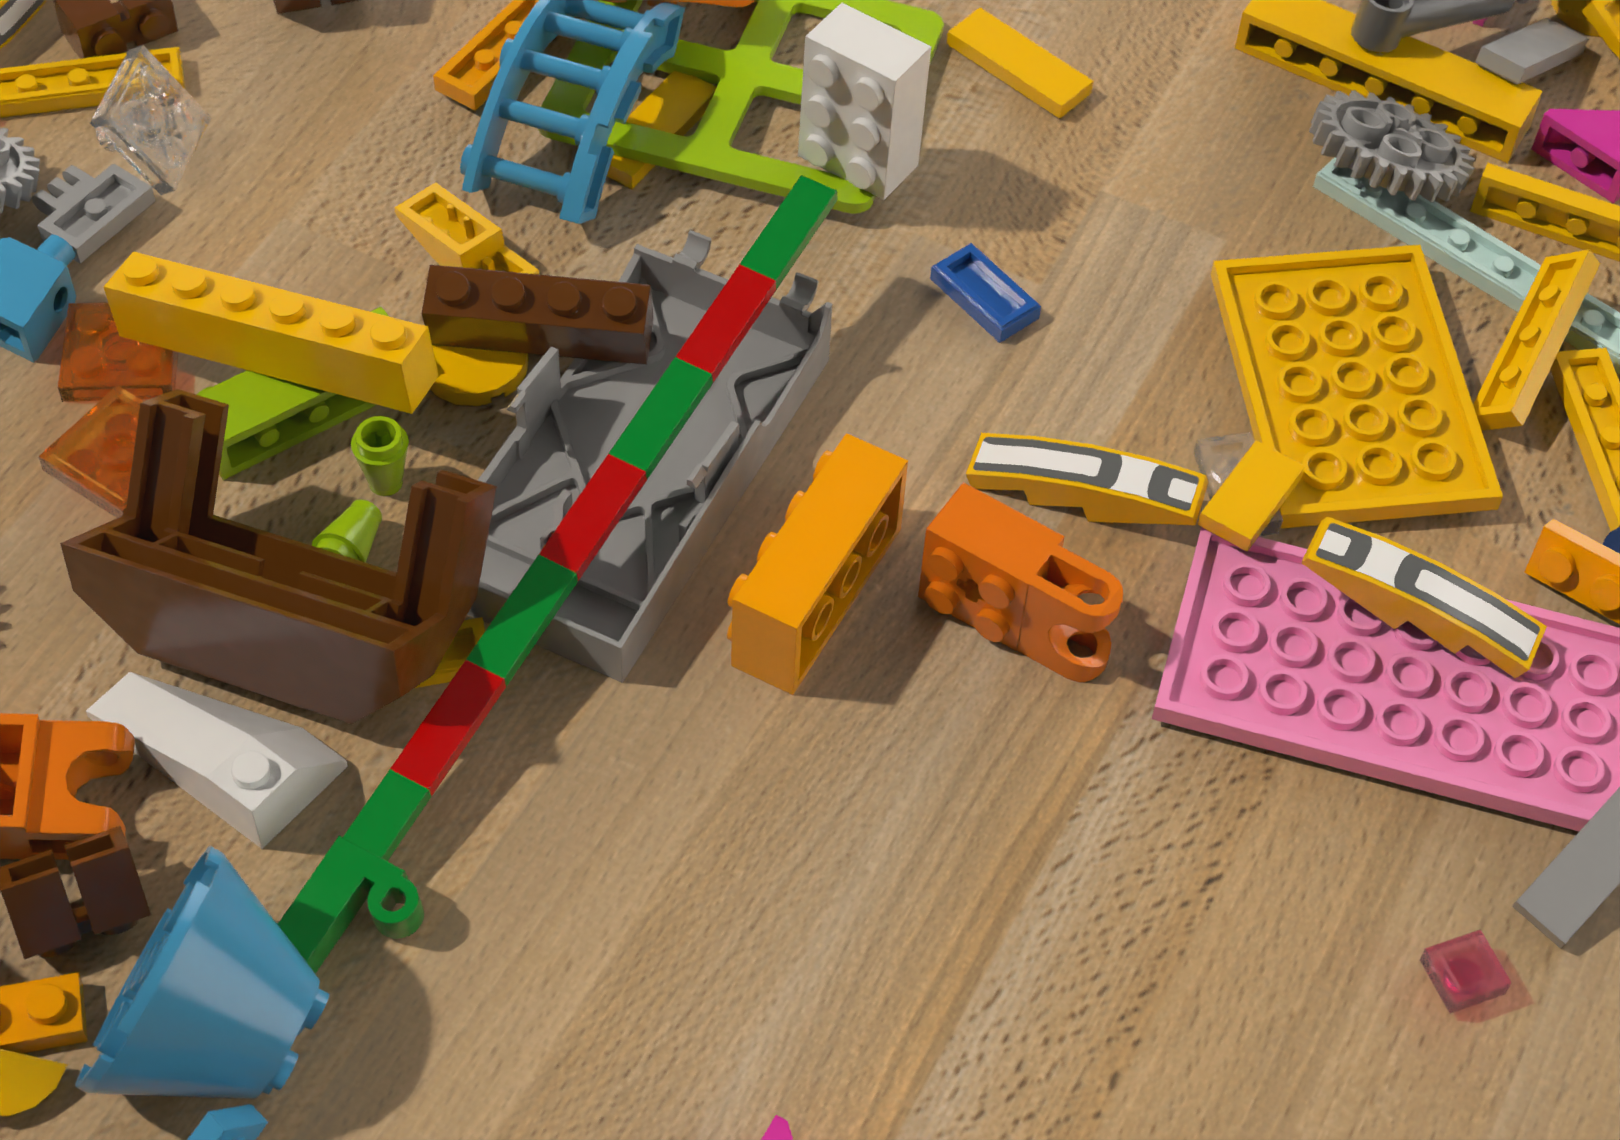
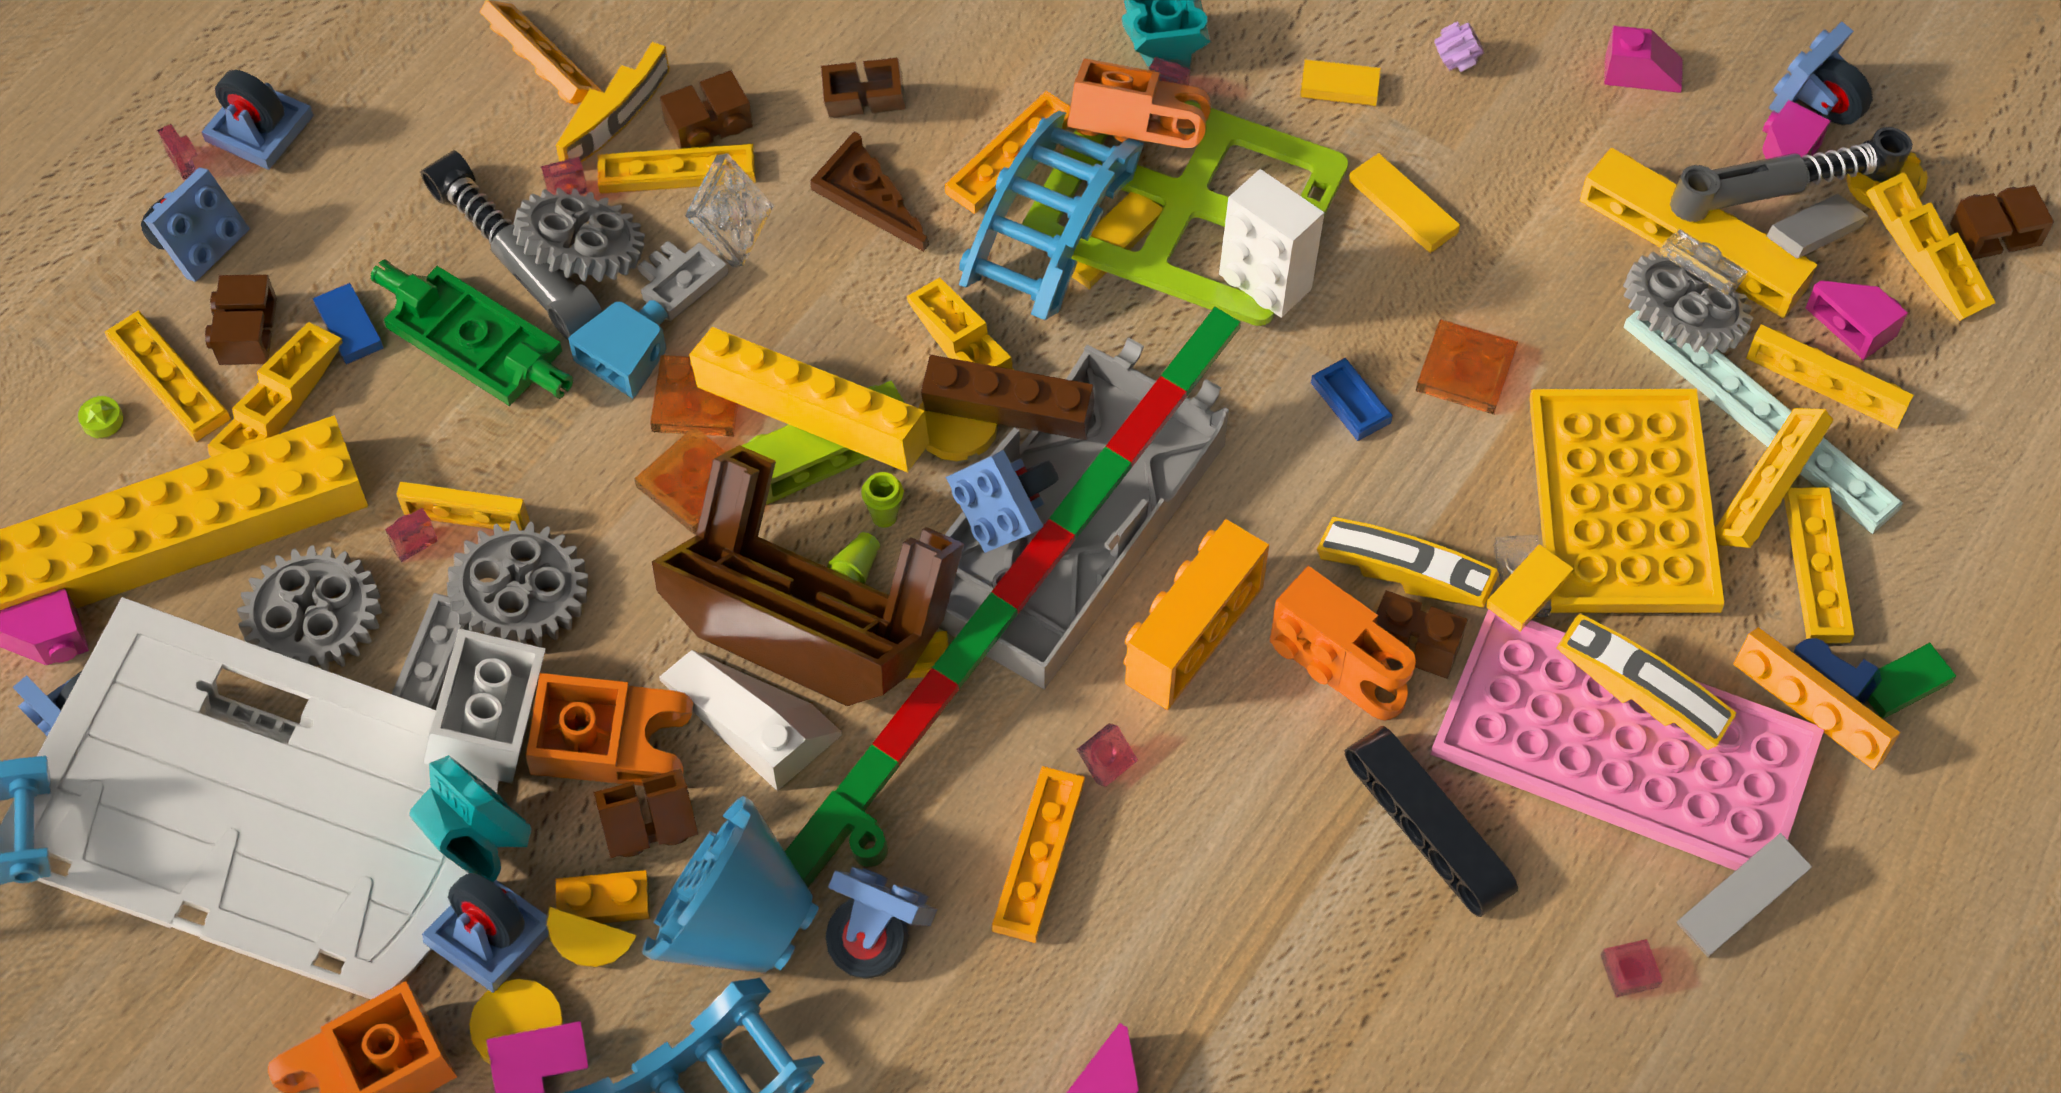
camera: 10 degrees right, 5 degrees up
none -> reddish brown wing [810,131,929,252]
none -> plate [825,866,938,979]
none -> medium blue plate [946,450,1059,553]
none -> light orange plate [992,766,1085,943]
none -> clear pink plate [1076,723,1138,787]
none -> black beam [1345,726,1518,917]
none -> reddish brown piece [1376,590,1468,679]
none -> clear orange plate [1416,319,1518,415]
none -> clear plate [1659,229,1748,295]

